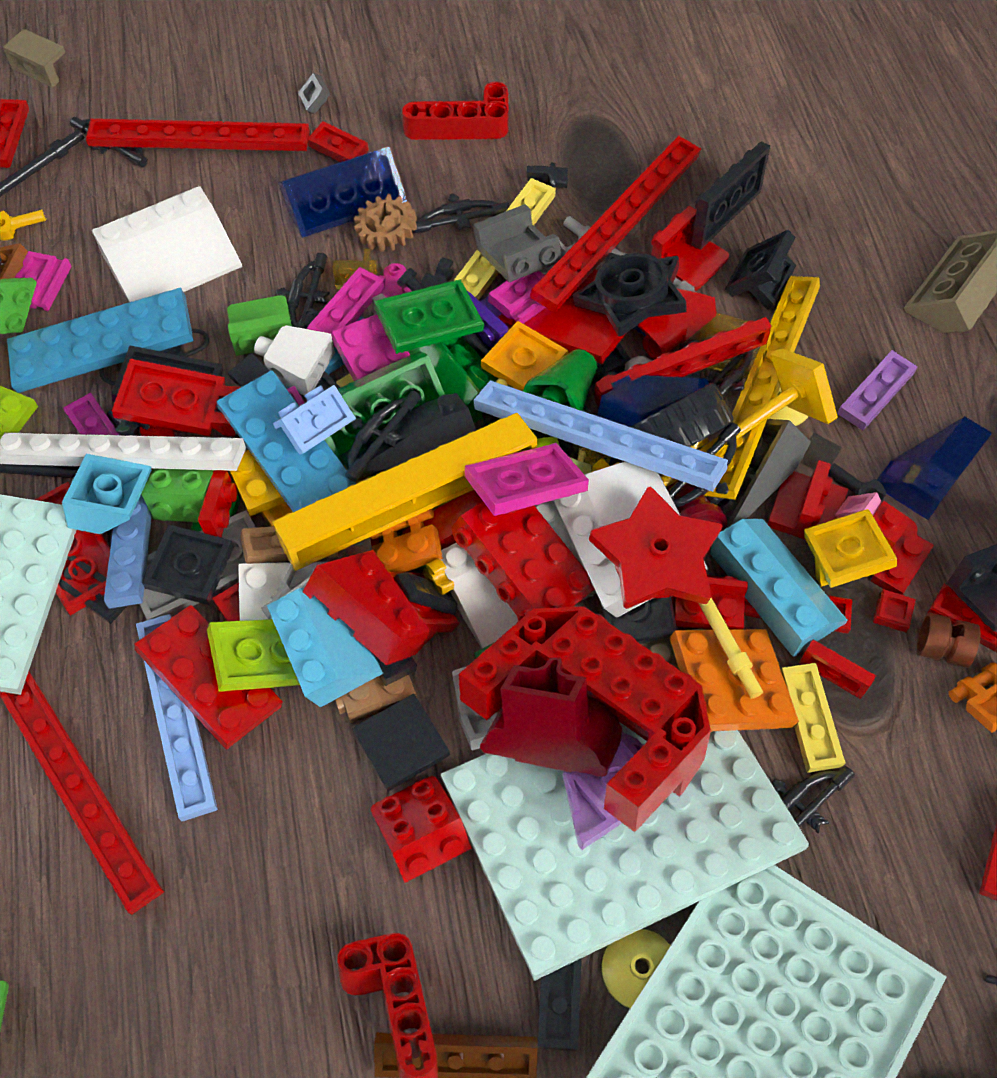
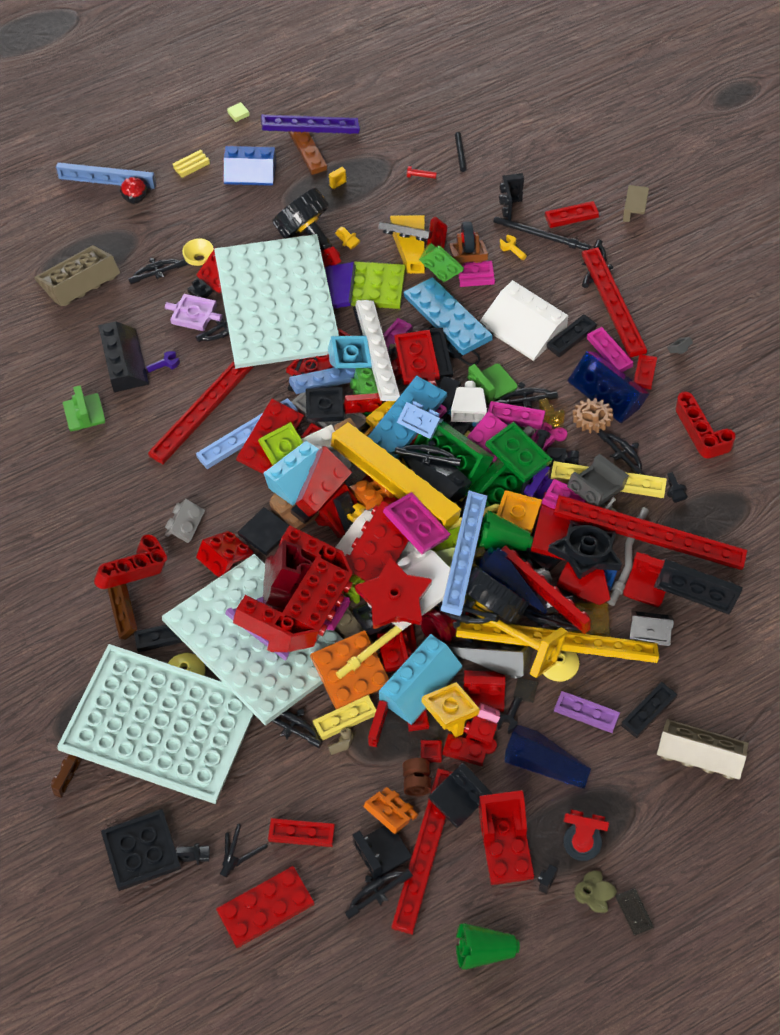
camera: 75 degrees right, 5 degrees down
none -> light grey bracket [165,499,205,543]
none -> dark tan arm [328,728,353,755]
none -> black plate [546,314,597,358]
none -> dark pink plate [587,327,634,374]
none -> black plate [621,682,678,738]

